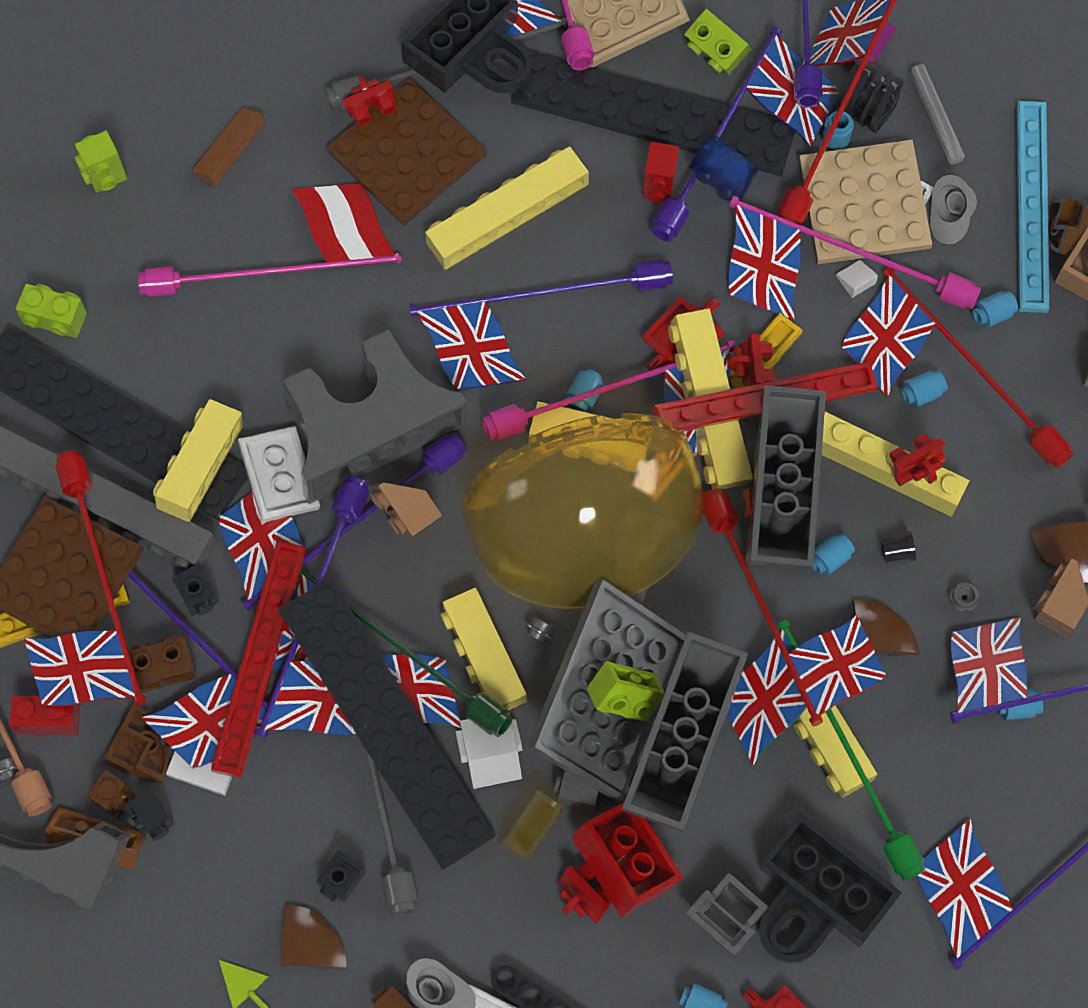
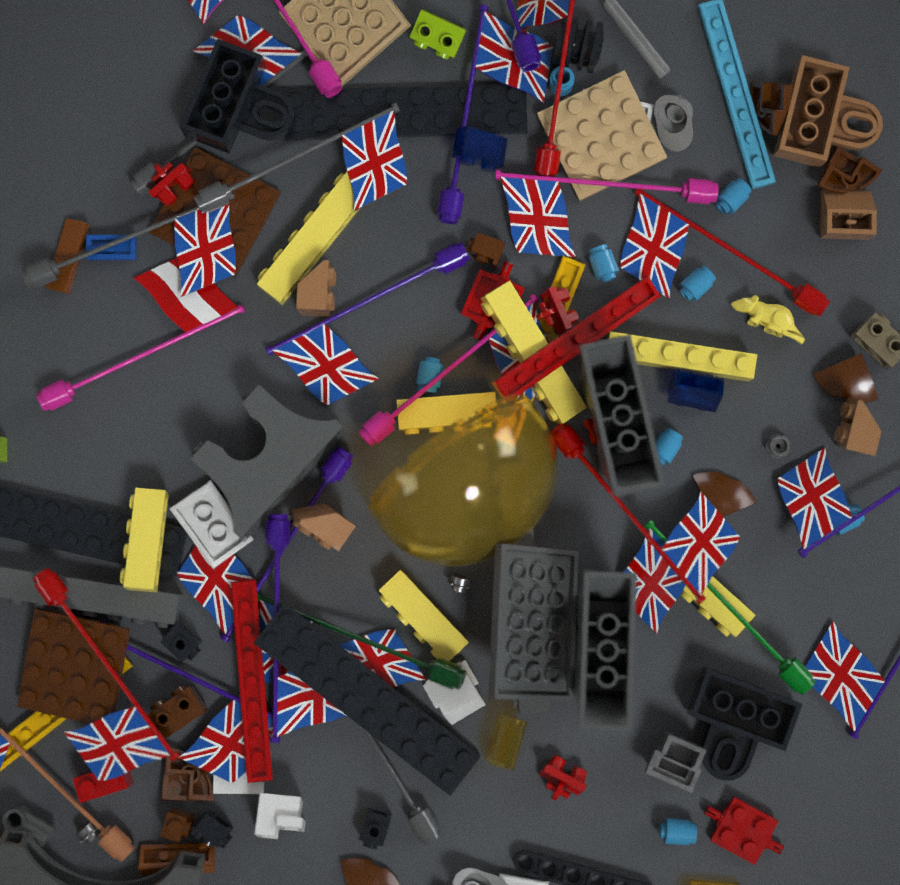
camera: 20 degrees left, 15 degrees up
red brick [571,803,684,918] -> none
lime brick [587,661,665,721] -> none
red brick [643,142,679,203] -> none
white slope [836,260,878,298] -> none
black bush [881,531,916,563] -> none
red hips [889,433,946,486] -> none
none -> flag [21,191,236,297]
none -> blue plate [86,235,137,261]
none -> flag [193,103,407,214]
none -> white plate [255,793,306,839]
none -> medium nougat slope [296,260,336,317]
none -> reddish brown brick [466,233,505,269]
none -> dark azure brick [588,244,619,283]
none -> clear blue brick [667,368,724,413]
none -> light yellow animal [731,295,805,345]

